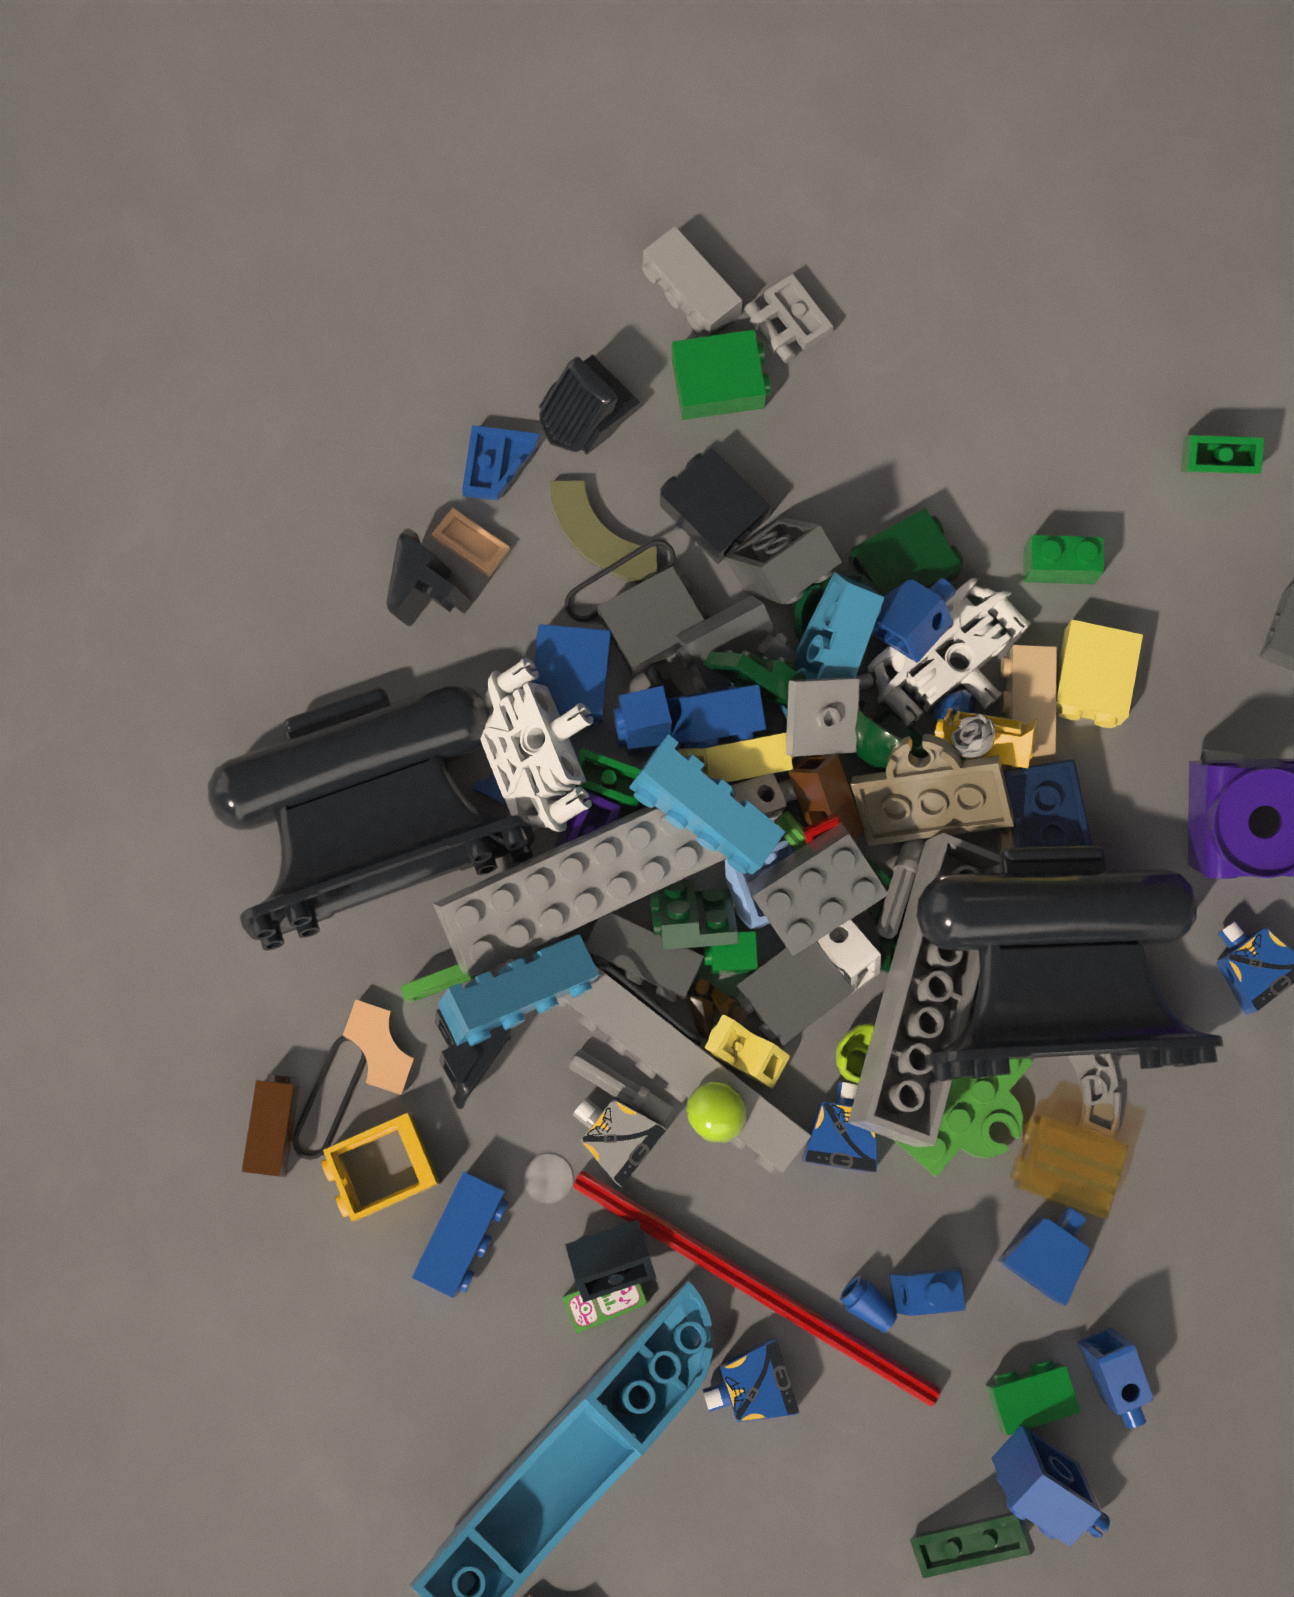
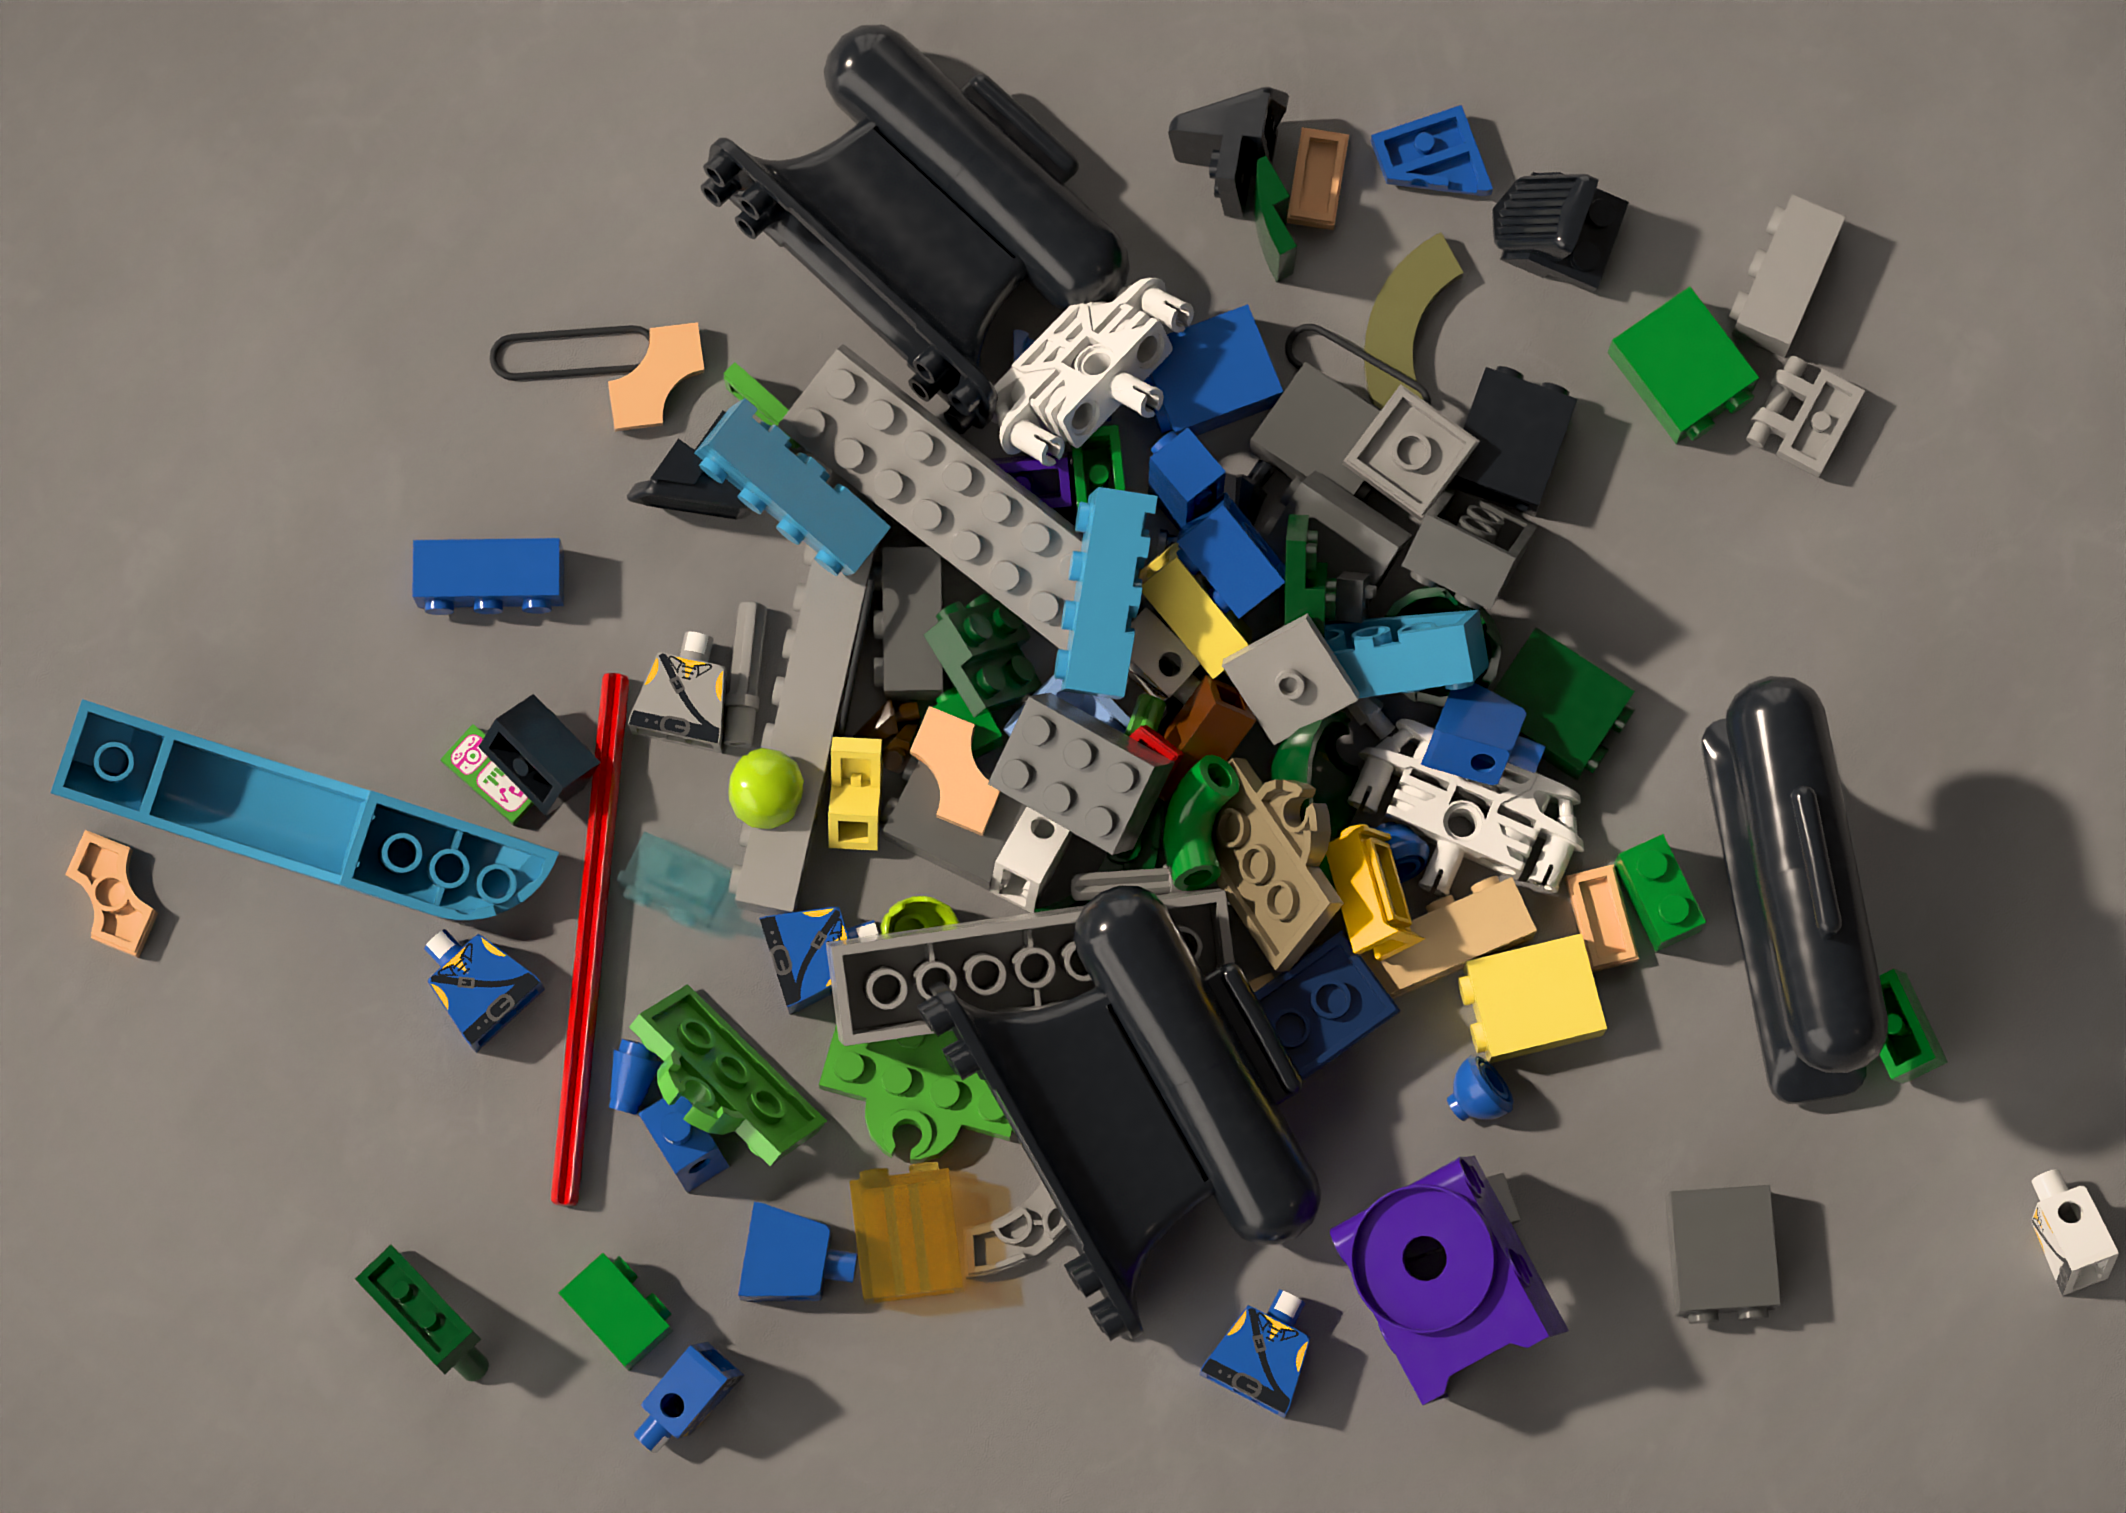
camera: 65 degrees right, 0 degrees up
reddish brown brick [241,1074,300,1177] -> none
yellow window [321,1113,440,1222] -> none
clear sticker [524,1154,573,1203] -> none
light grey plate [951,714,996,758] -> none
blue brick [991,1425,1110,1547] -> none
none -> clear light blue bracket [617,831,732,929]
none -> bright green plate [629,984,827,1166]
none -> light nougat tile [910,706,1001,836]
none -> green cylinder [1163,755,1240,891]
none -> dark green slope [1254,156,1297,282]
none -> light grey plate [1342,384,1480,521]
none -> blue brick [1447,1055,1514,1121]
none -> light nougat tile [1565,864,1639,972]
none -> black piece [1701,676,1888,1104]

